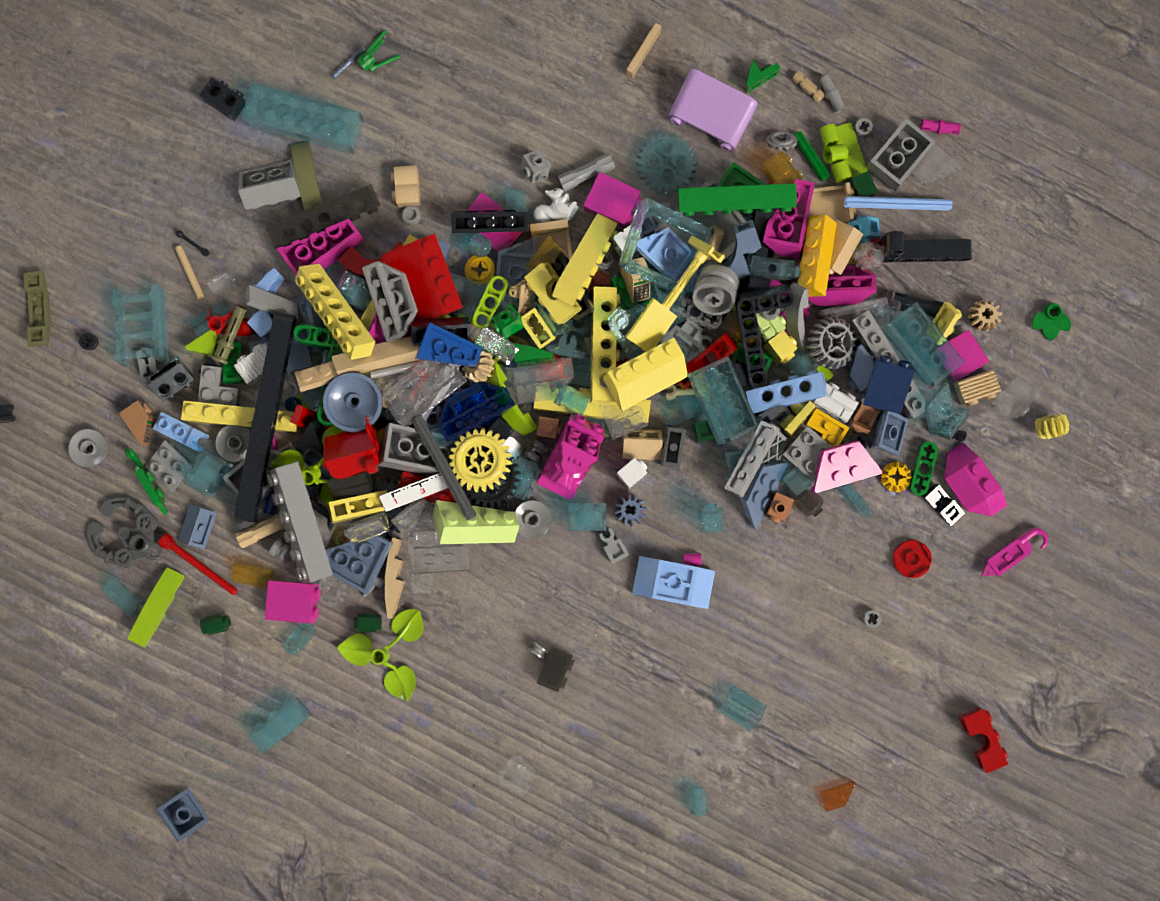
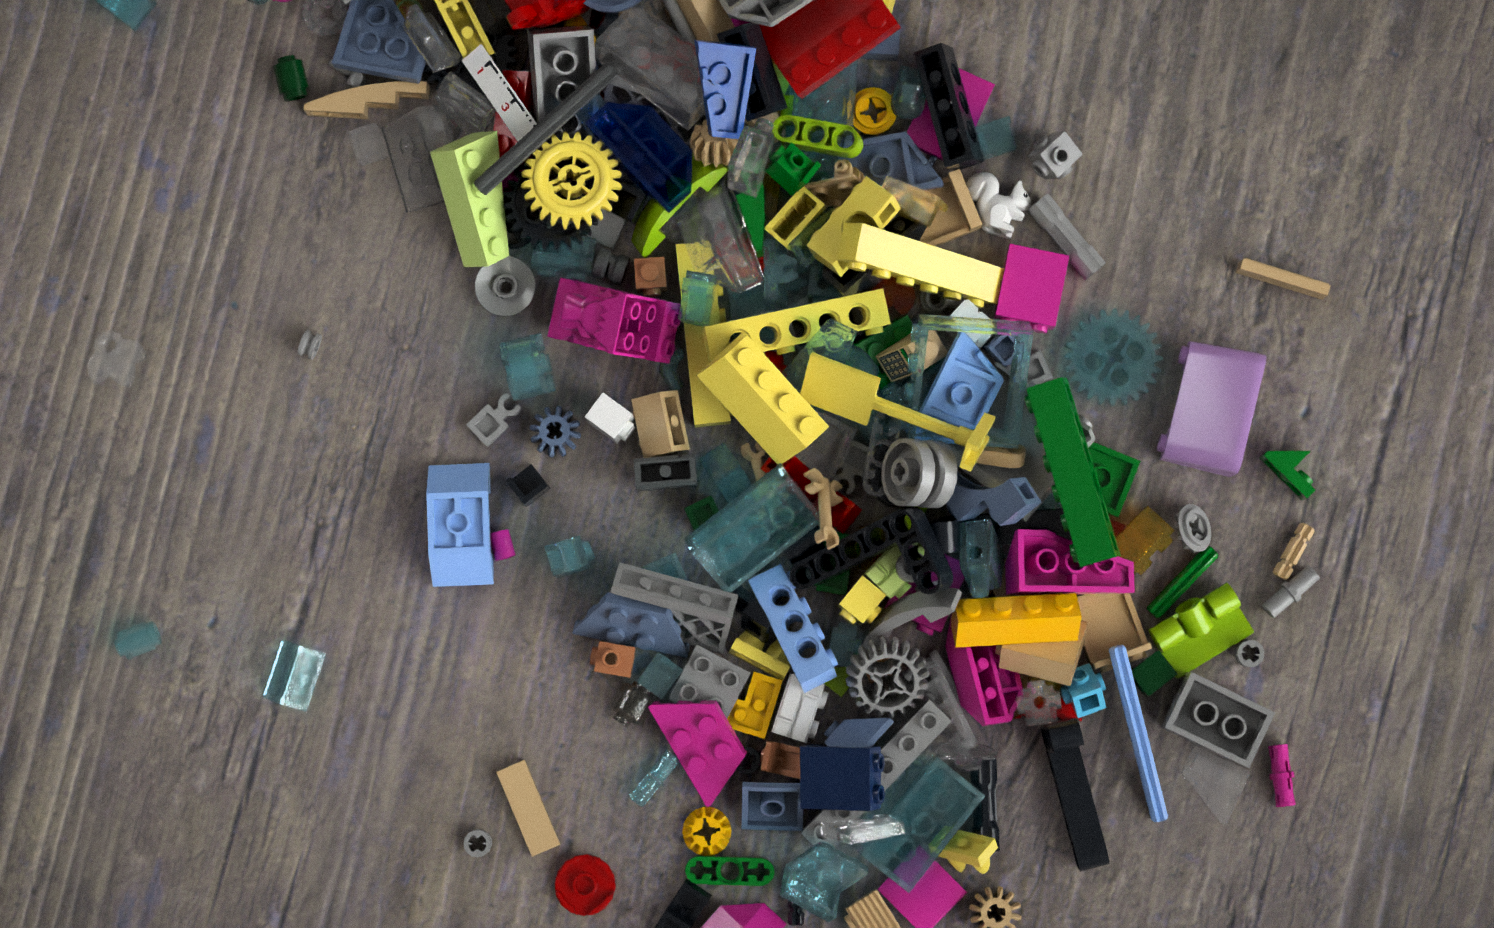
camera: 75 degrees right, 0 degrees up
lime plant [337,609,424,702] -> none
clear smoke brick [537,646,575,692] -> none
clear wing [599,404,649,440] -> none
clear orange tile [820,781,856,812] -> none
none -> tan tile [496,760,560,857]
none -> black panel [506,464,551,507]
none -> tan bar [804,468,843,550]
none -> clear wing [820,814,905,844]

